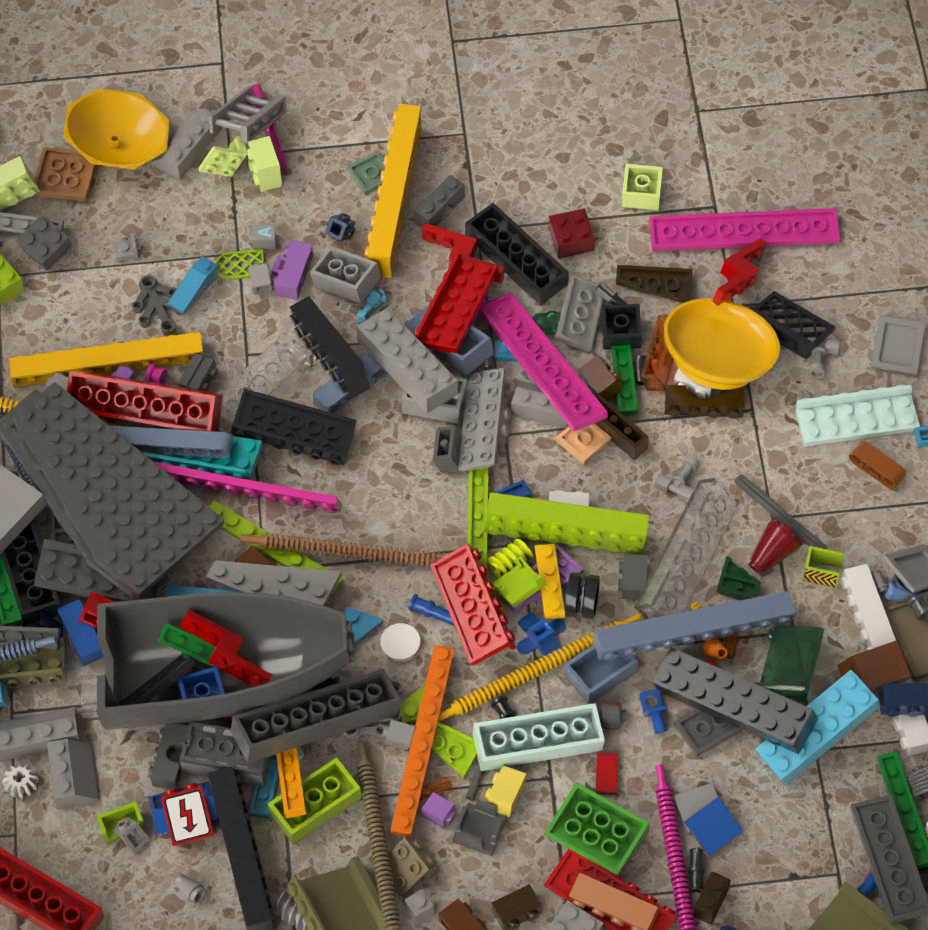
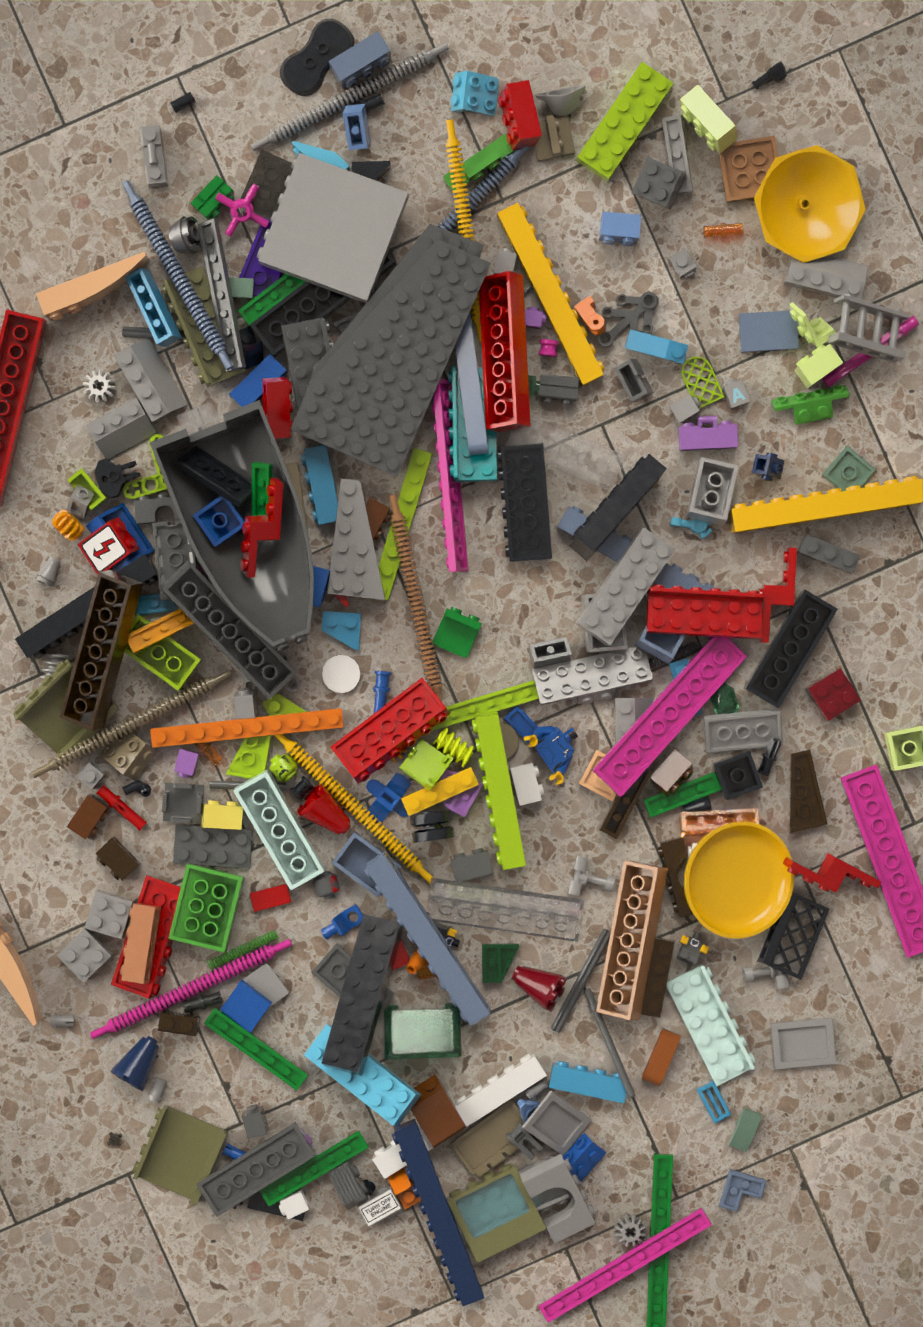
camera: 70 degrees right, 30 degrees up
lime piece [802,546,844,588] -> none
none -> light orange gear [52,510,85,541]
none -> dark brown brick [60,570,143,731]
none -> black hinge [94,458,141,498]
none -> red pin [96,785,147,831]
none -> black arm [122,780,151,797]
none -> lime beam [123,434,168,499]
none -> dark grey plate [173,824,253,868]
none -> green plate [203,1007,308,1091]
none -> bright green piece [206,929,280,970]
none -> dark grey brick [242,1104,269,1139]
none -> lime head [269,754,298,782]
none -> red cone [297,784,350,835]
none -> green bracket [433,606,482,658]
none -> blue torso [524,726,578,785]
none -> dark azure brick [548,1061,626,1103]
none -> orange leg [574,296,606,336]
none -> dark grey bar [584,988,635,1098]
none -> medium nougat brick [596,860,668,1020]
none -> medium blue brick [599,212,641,246]
none -> dark grey piece [614,359,654,402]
none -> dark brown brick [641,937,674,1018]
none -> dark grey piece [676,932,709,966]
none -> clear orange pin [703,222,743,238]
none -> sand blue tile [739,310,799,353]
none -> bright green bracket [771,385,850,425]

